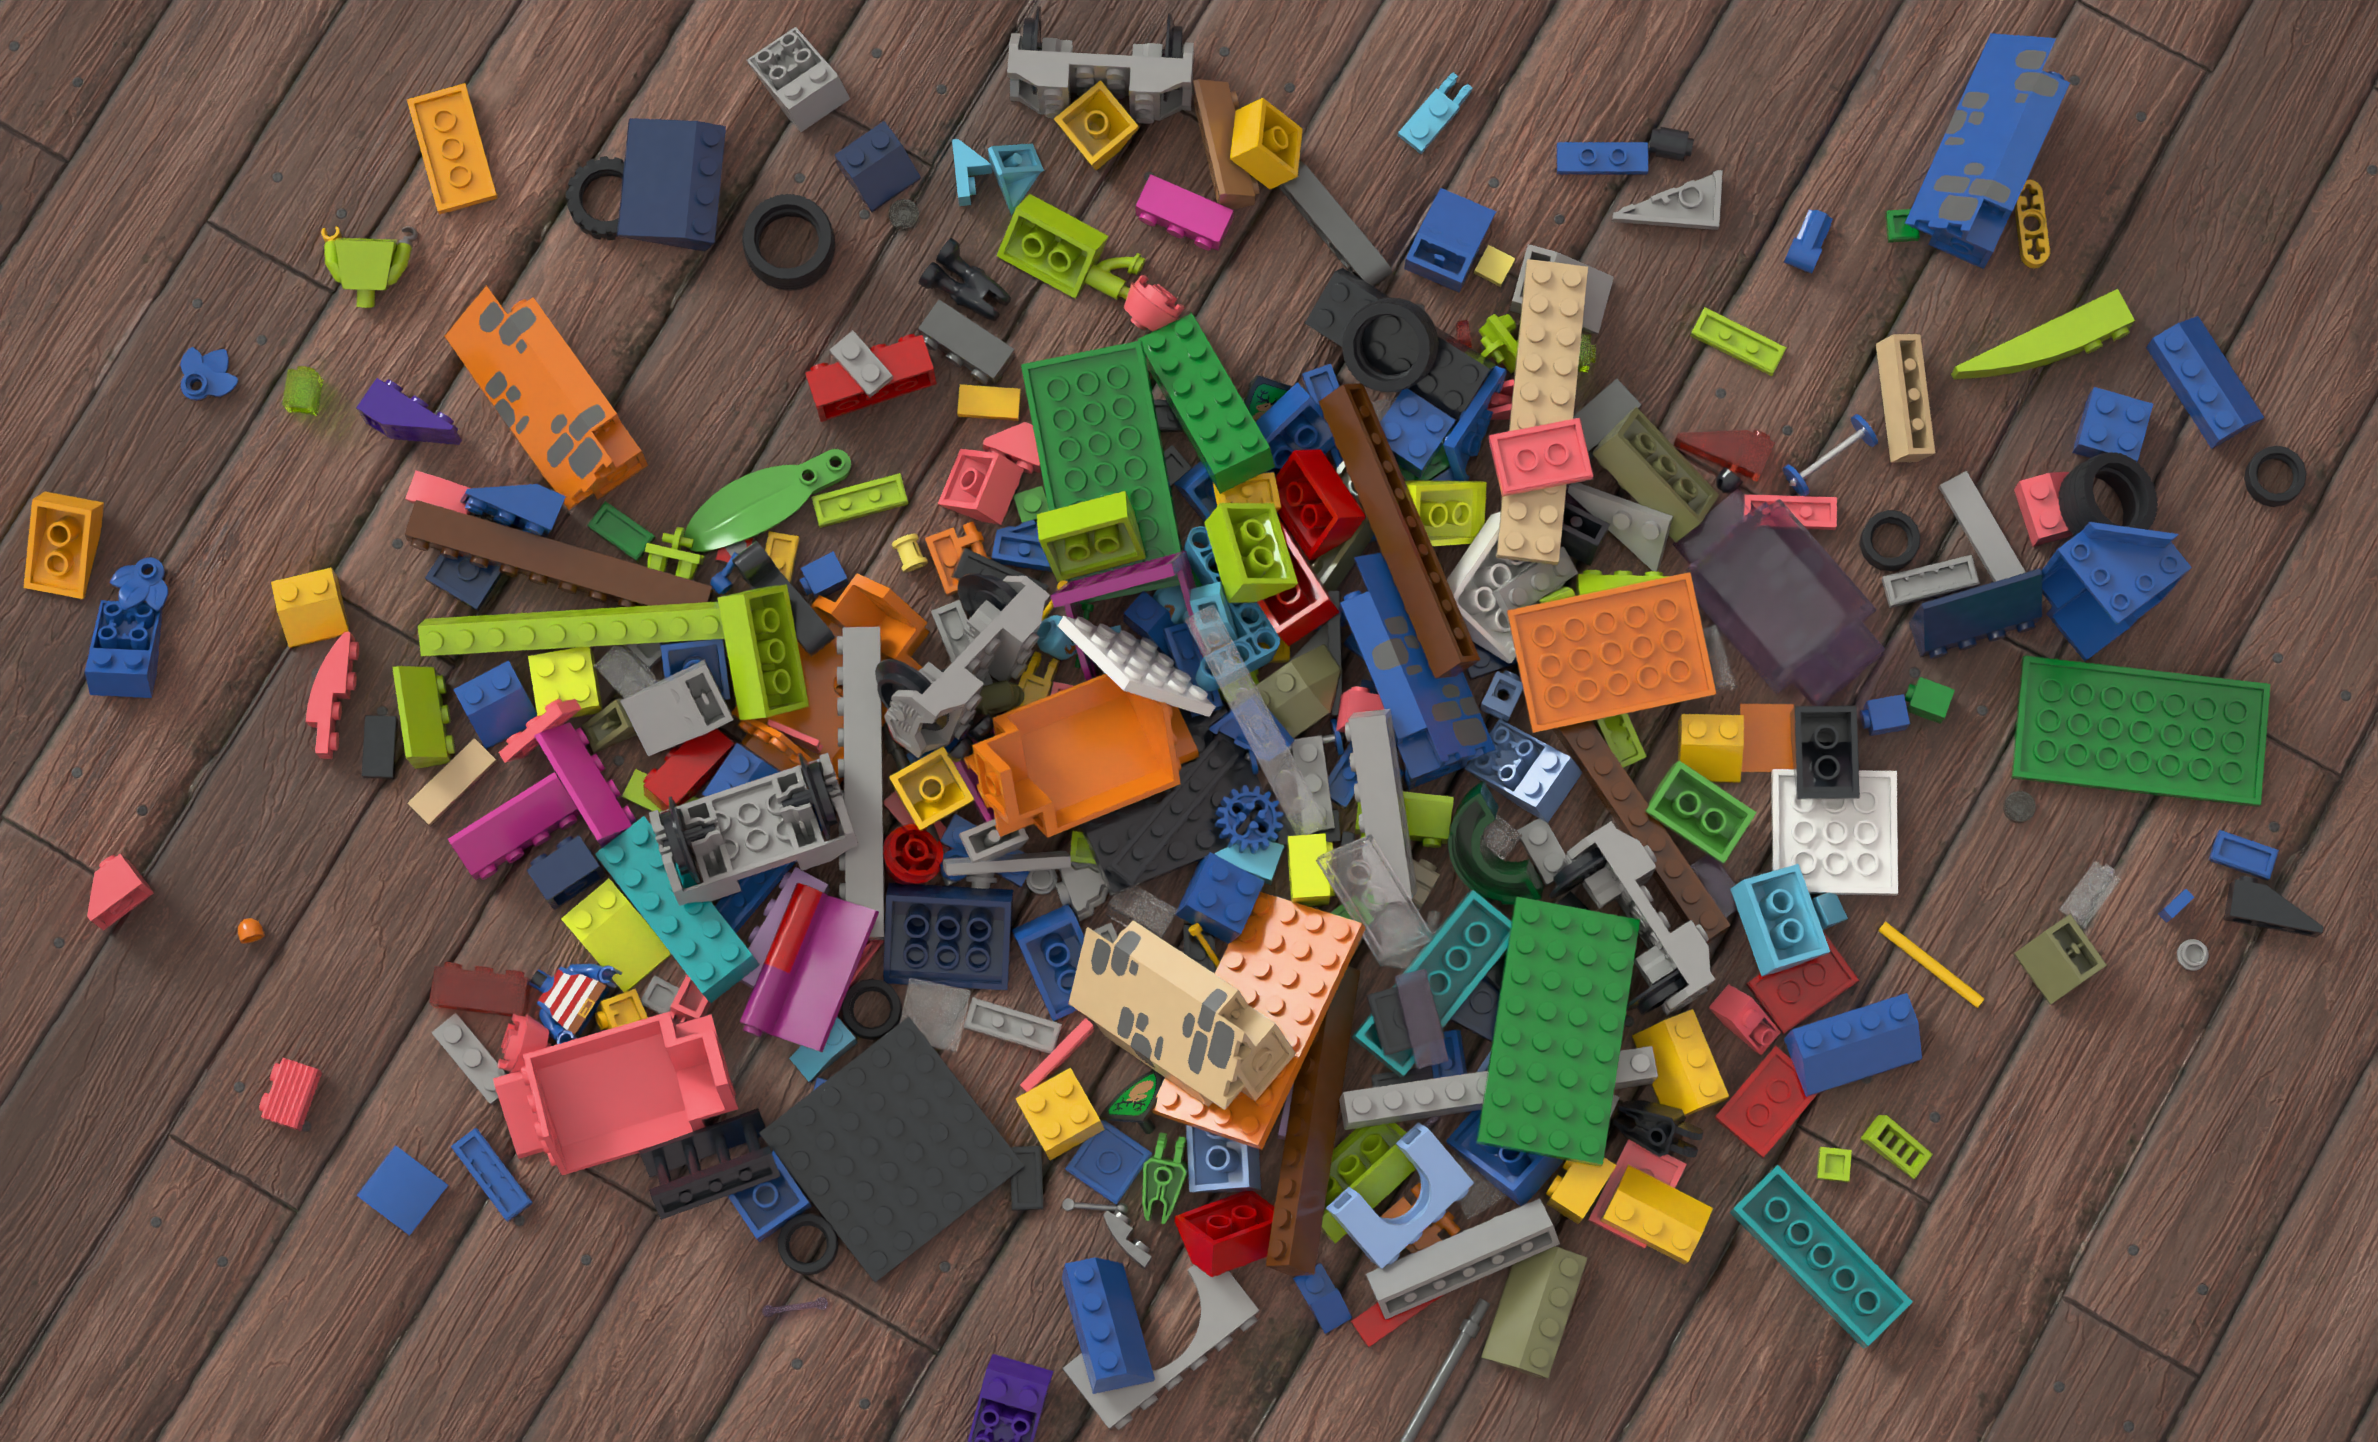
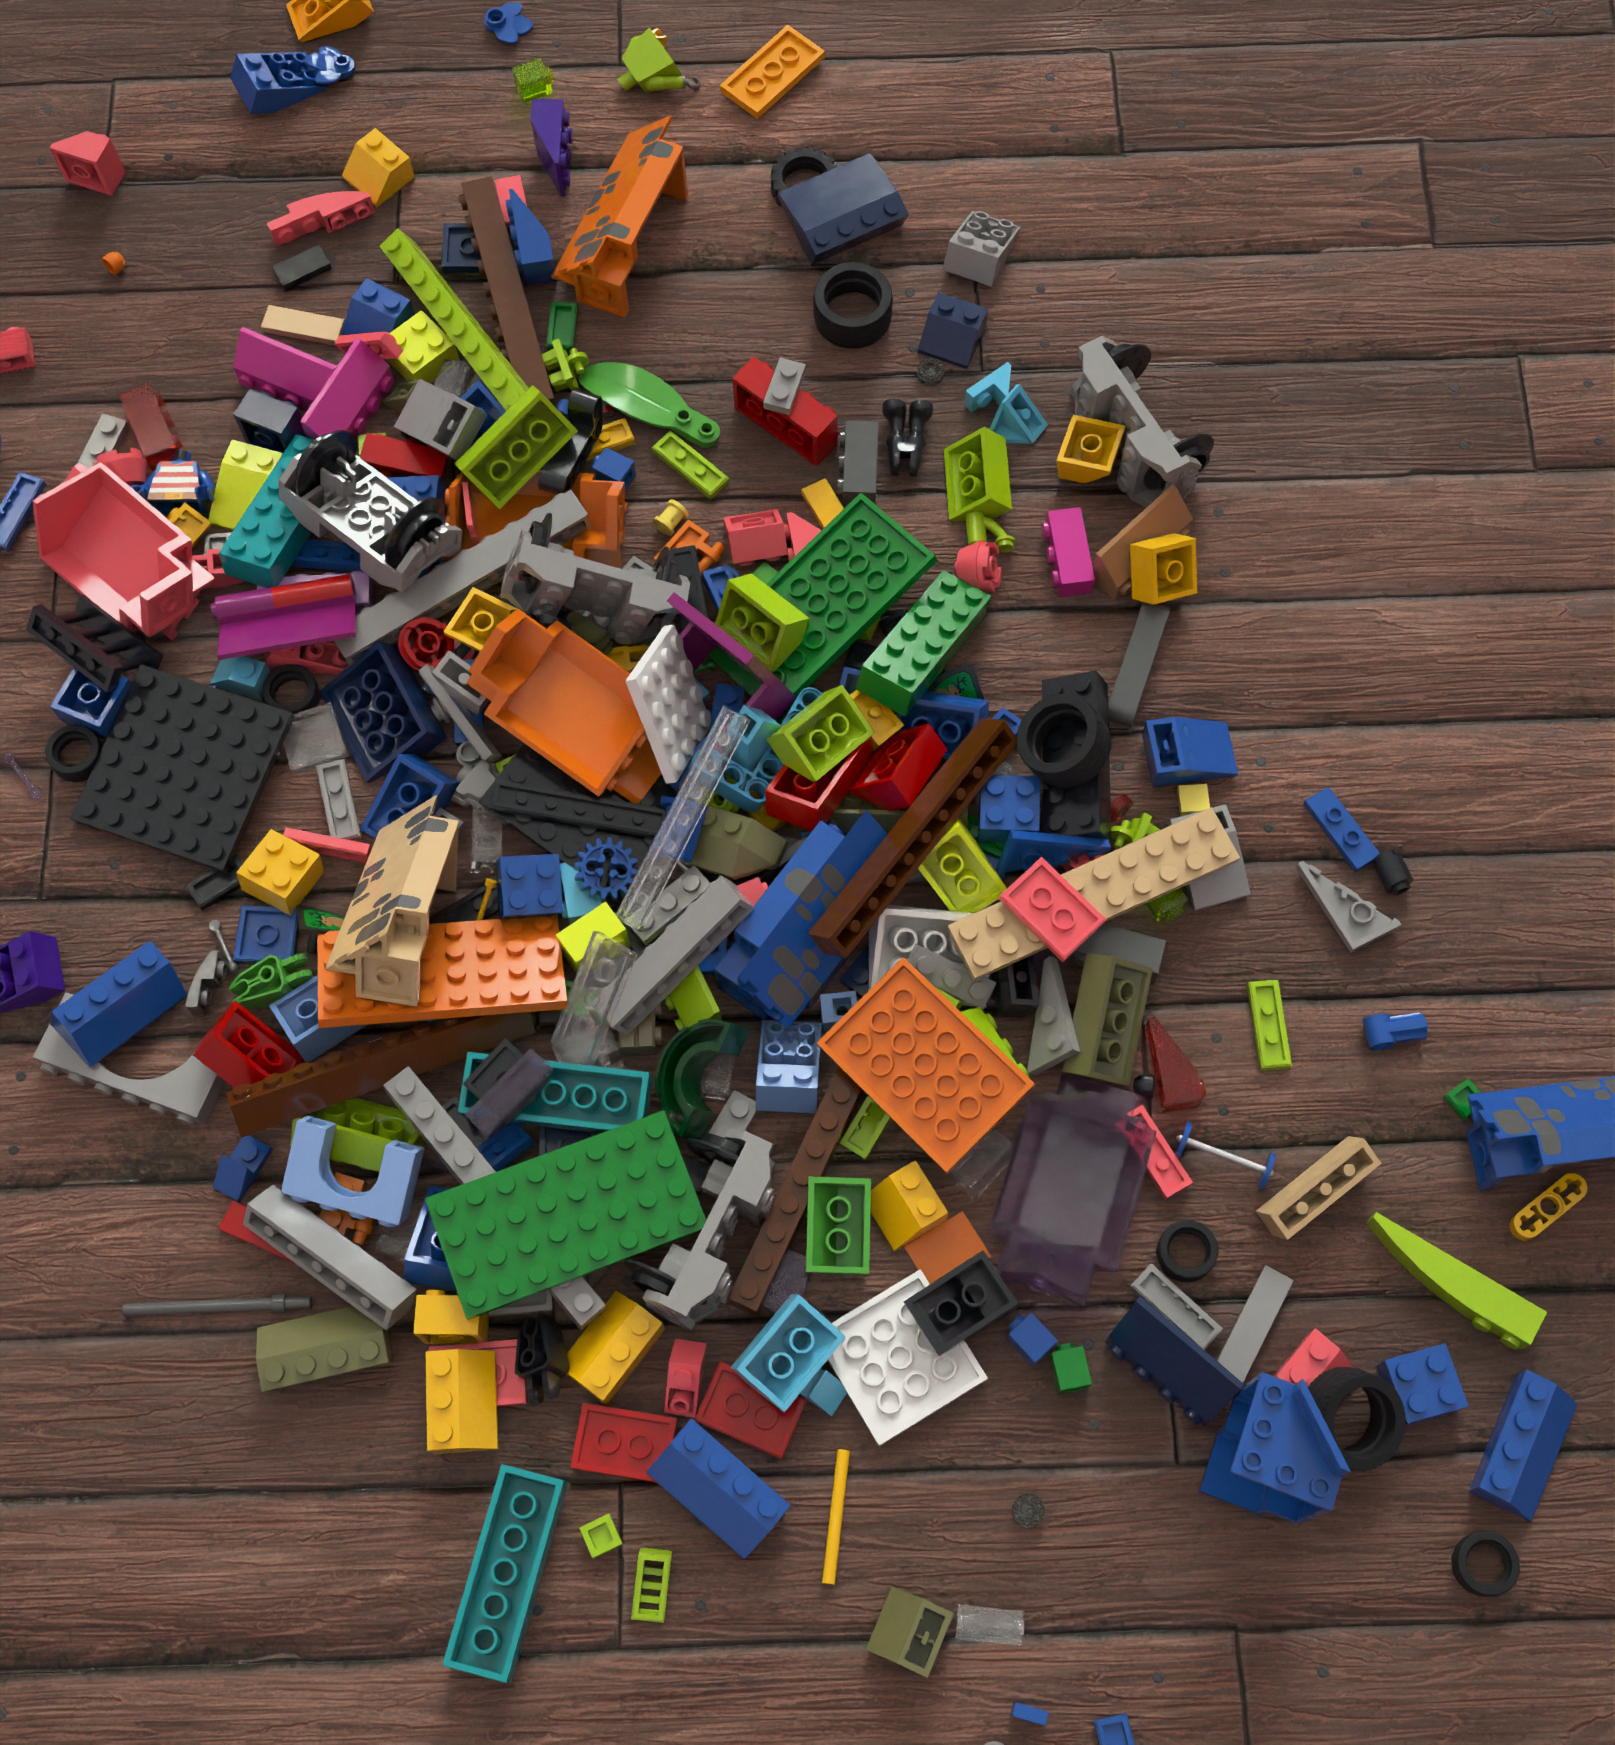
camera: 60 degrees right, 10 degrees down
lime slope [392,666,455,769] -> none
medium azure hinge [1398,72,1473,154] -> none
green plate [2011,656,2271,807] -> none

